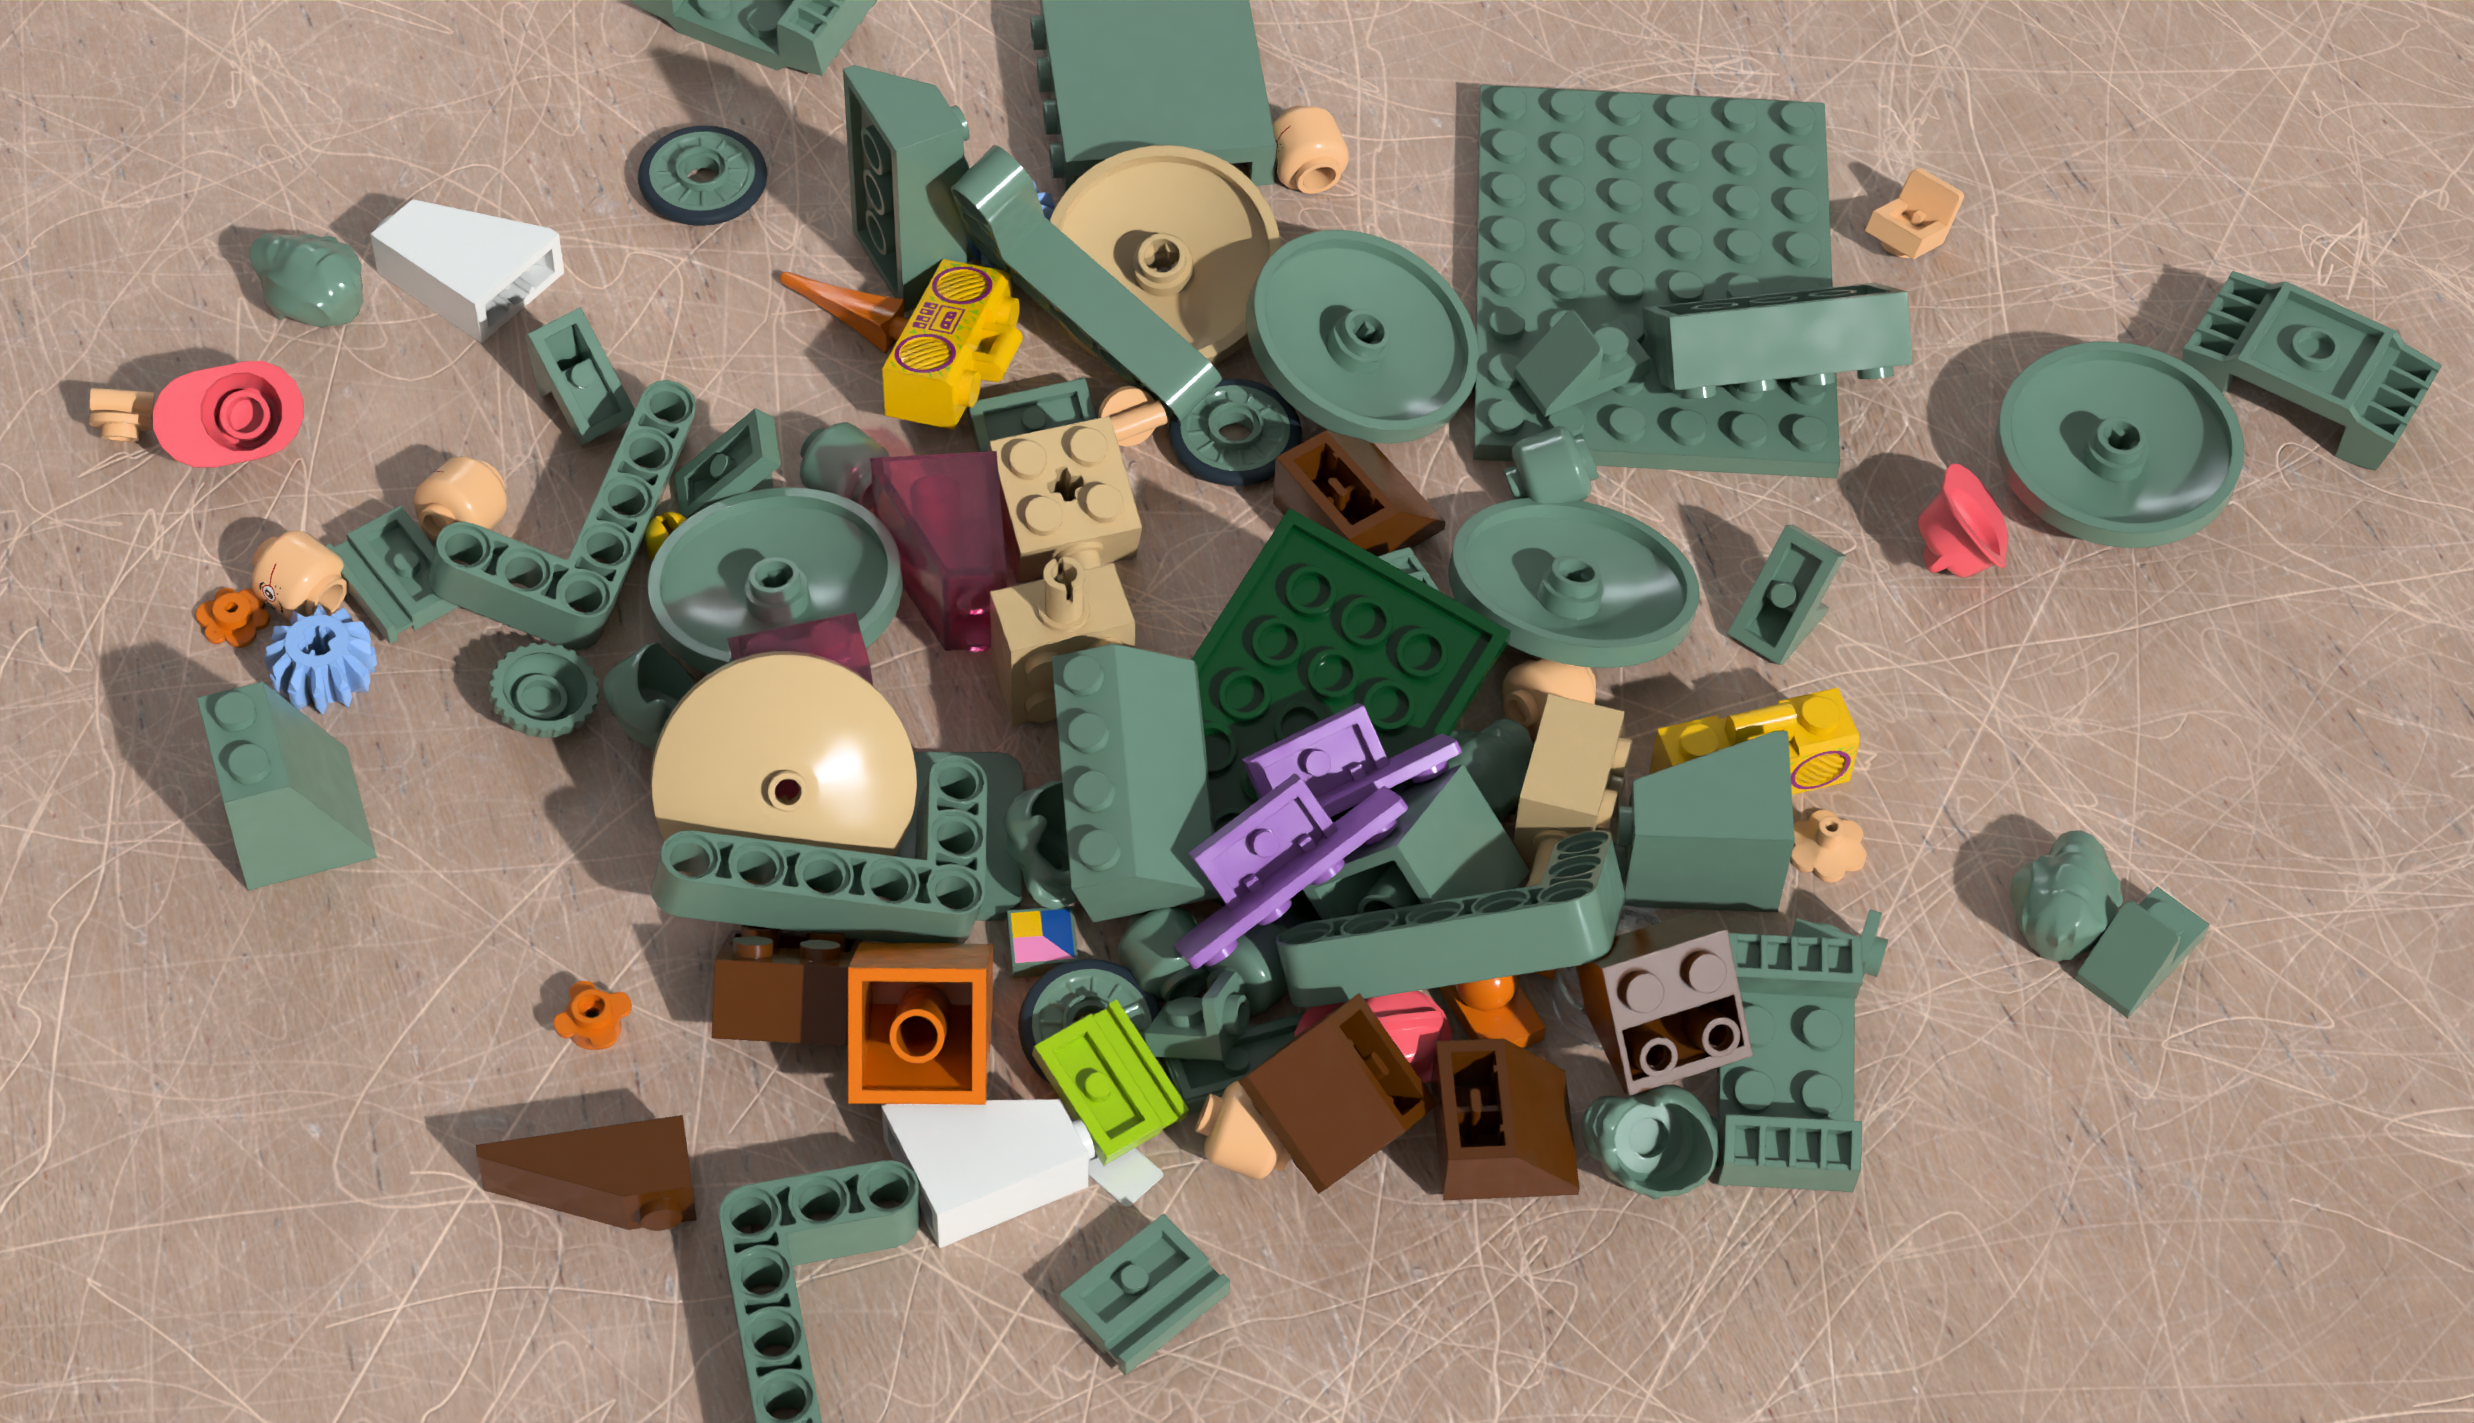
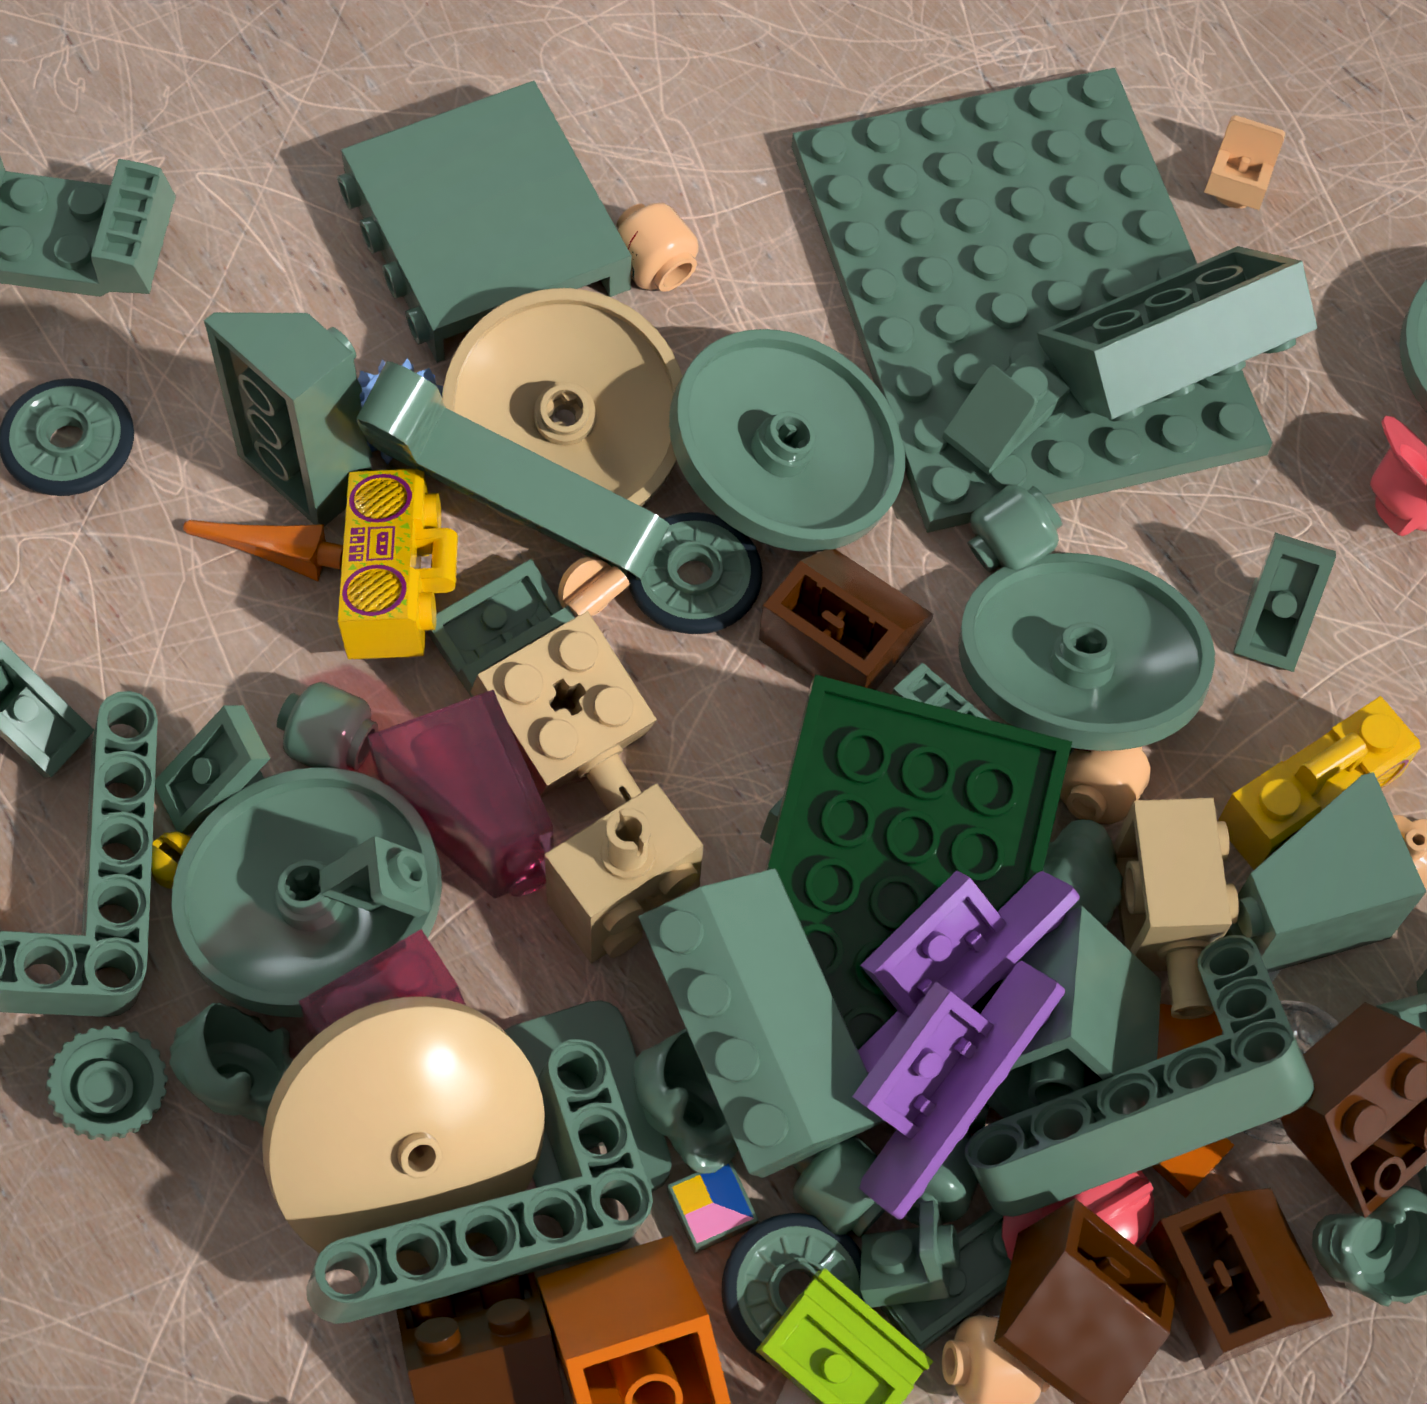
camera: 20 degrees left, 10 degrees up
none -> sand green bracket [319,836,431,918]

